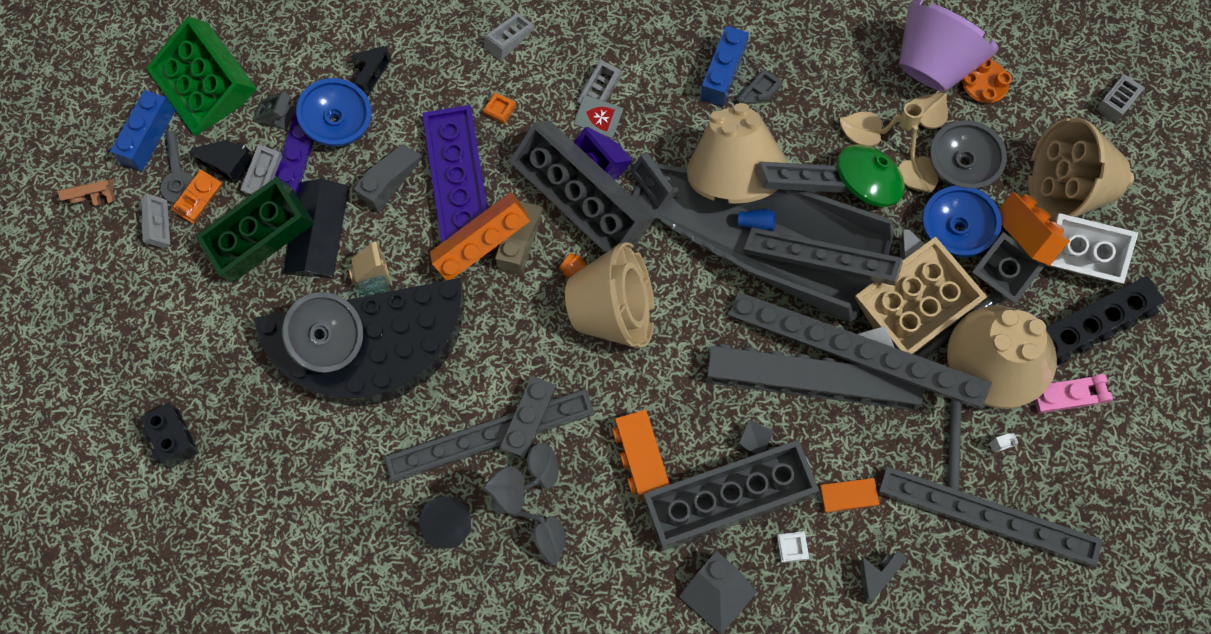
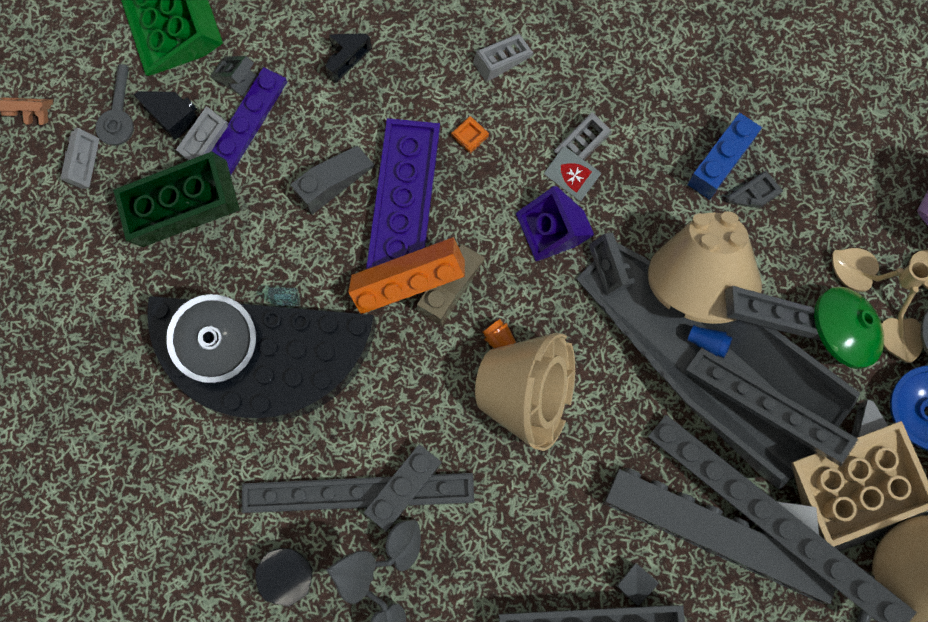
camera: 15 degrees right, 5 degrees up
blue brick [110,90,175,172] -> none
black brick [140,402,199,469] -> none
orange plate [172,170,223,224] -> none
black slope [283,178,349,279] -> none
blue dish [296,78,371,147] -> none
tan slope [349,242,391,290] -> none
dark grey brick [509,121,655,253] -> none
orange brick [612,410,670,500] -> none

